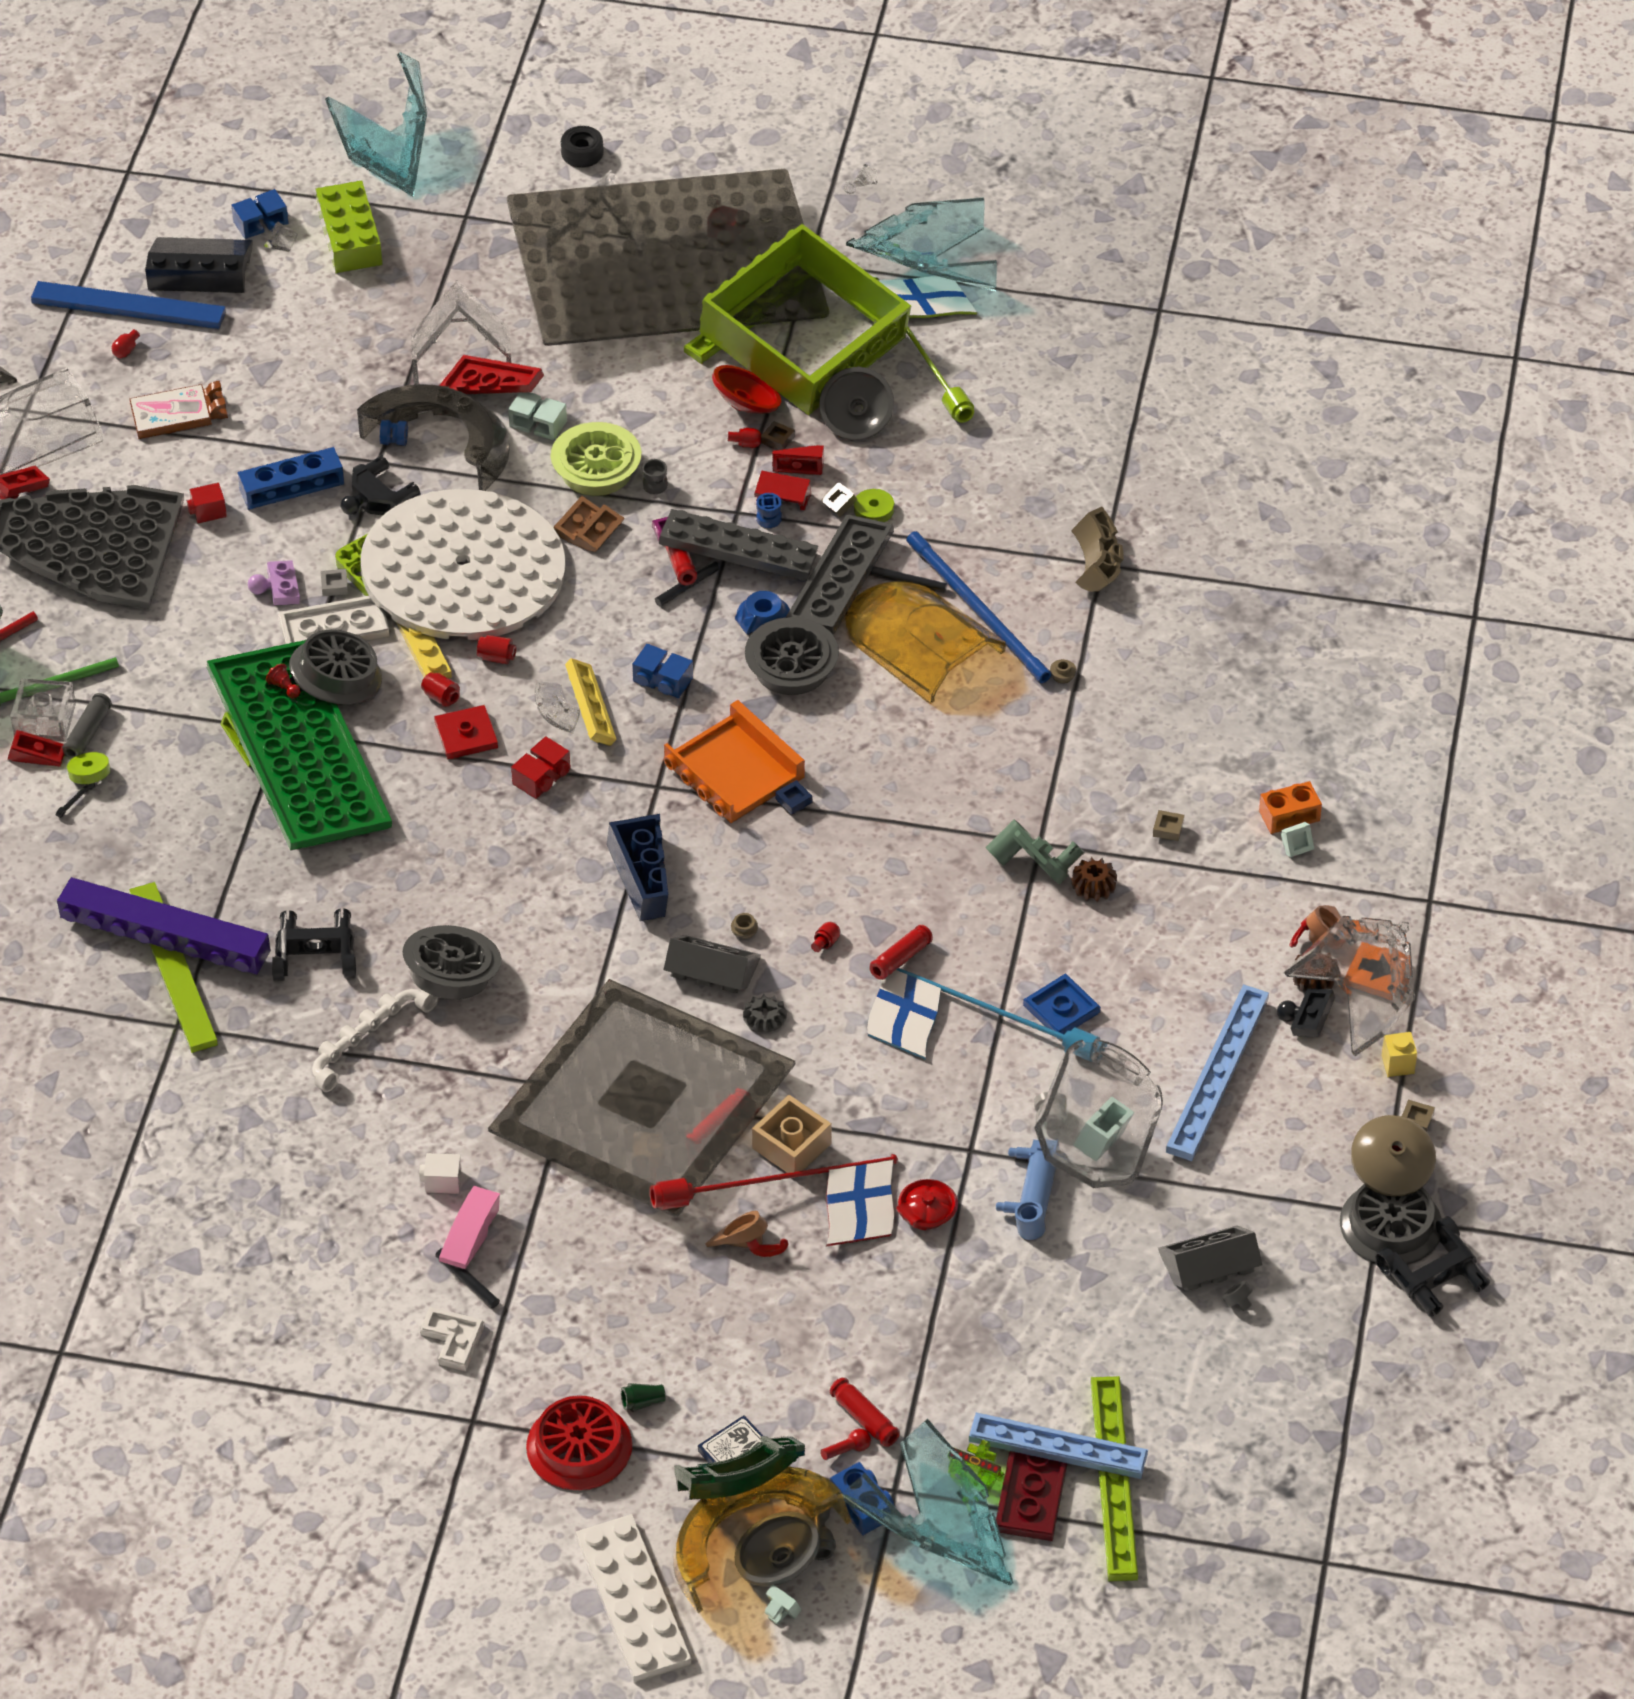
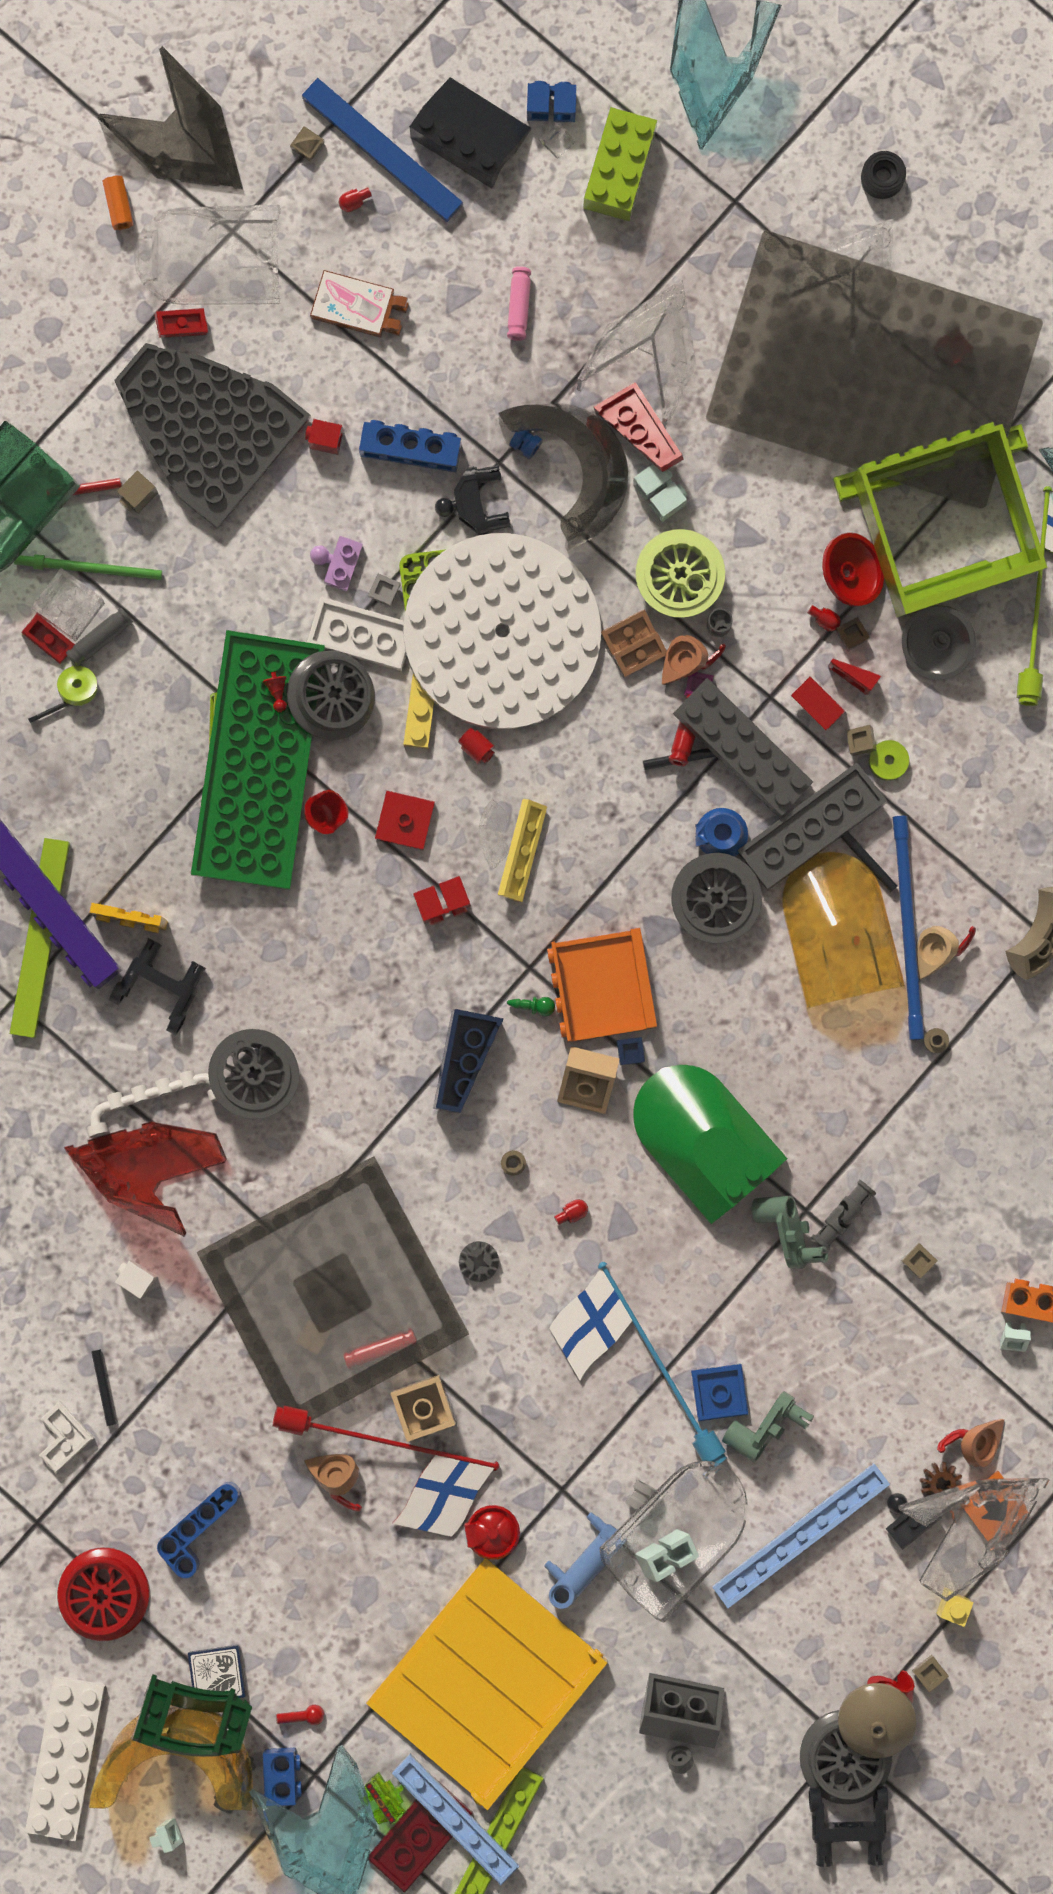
camera: 30 degrees right, 35 degrees up
red brick [421,672,460,707] -> none
bright pink slope [439,1186,500,1269] -> none
dark green cone [621,1383,666,1412] -> none
blue piece [632,644,693,698] -> none
dark grey slope [663,935,761,993] -> none
dark grey dish [734,1511,820,1586] -> none
blue wheel [756,493,782,529] -> none
red axle [829,1377,900,1447] -> none
red axle [870,925,933,980] -> none
reddish brown gear [1071,856,1117,902] -> none
none -> clear red windscreen [64,1121,227,1237]
none -> yellow wing [90,903,168,934]
none -> dark tan brick [117,470,158,514]
none -> blue beam [157,1482,241,1579]
none -> dark tan tile [290,126,324,162]
none -> red helmet [305,790,349,834]
none -> yellow container [366,1558,607,1810]
none -> bright pink axle [507,267,531,341]
none -> green bar [507,997,555,1017]
none -> tan slope [557,1046,619,1114]
none -> green windscreen [633,1065,788,1224]
none -> nougat piece [662,635,726,685]
none -> sand green piece [722,1391,814,1463]
none -> dark grey piece [811,1180,876,1251]
none -> tan piece [917,926,976,980]

